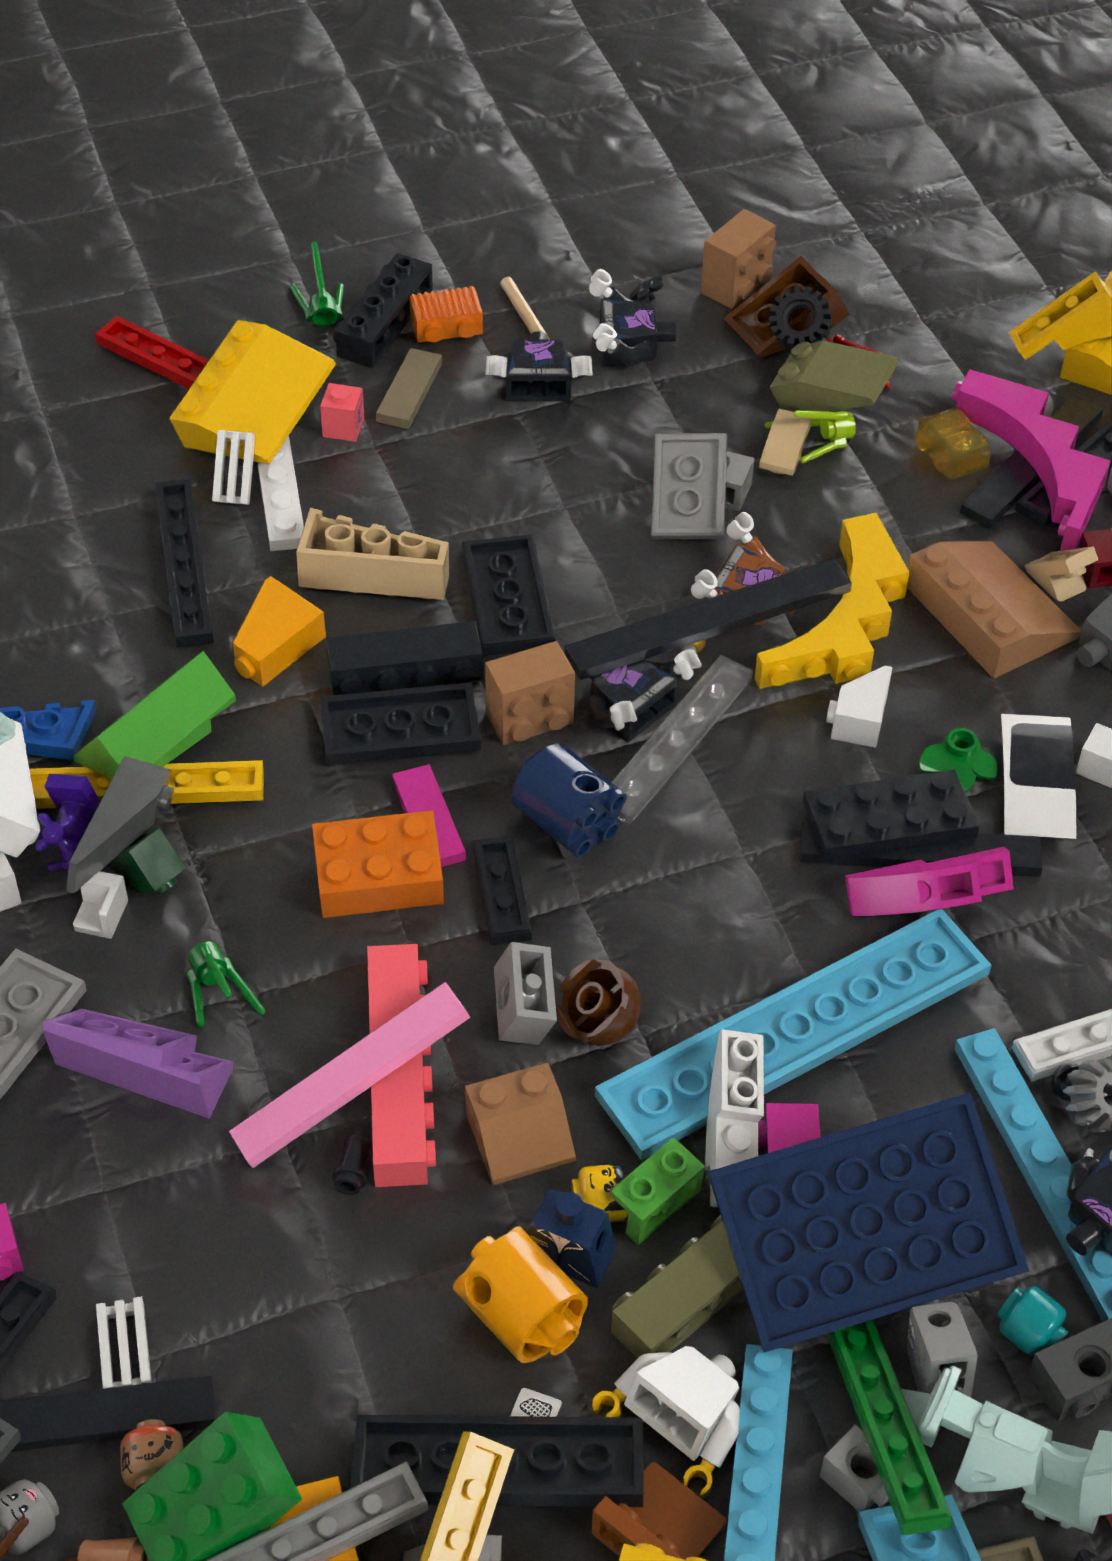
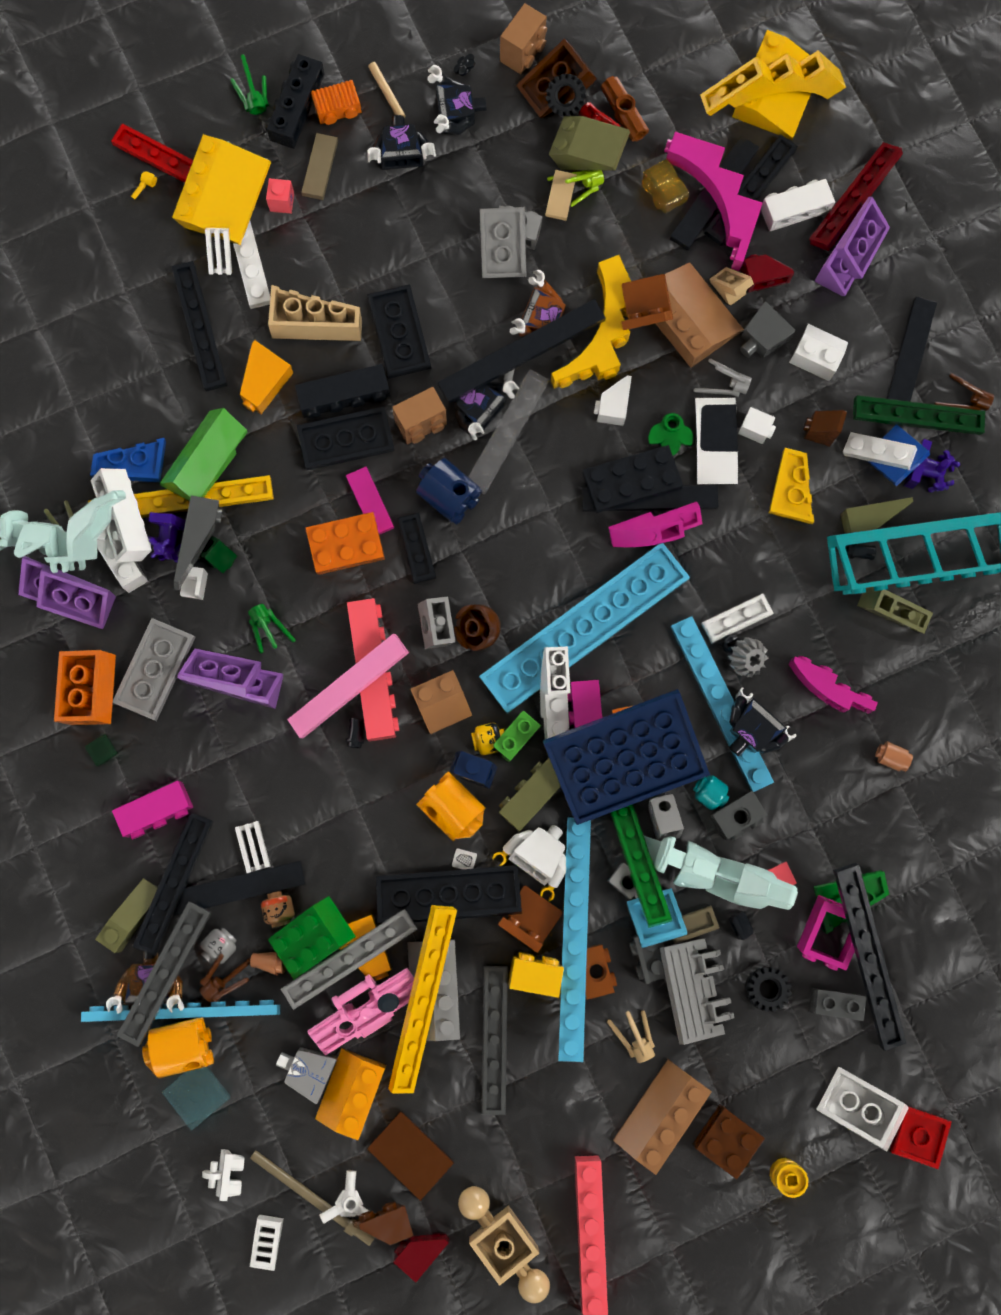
camera: 10 degrees left, 30 degrees up
none -> yellow hand [131,172,157,199]
none -> dark orange piece [601,76,649,142]
none -> dark orange bracket [621,274,673,330]
none -> light grey plant [693,358,752,397]

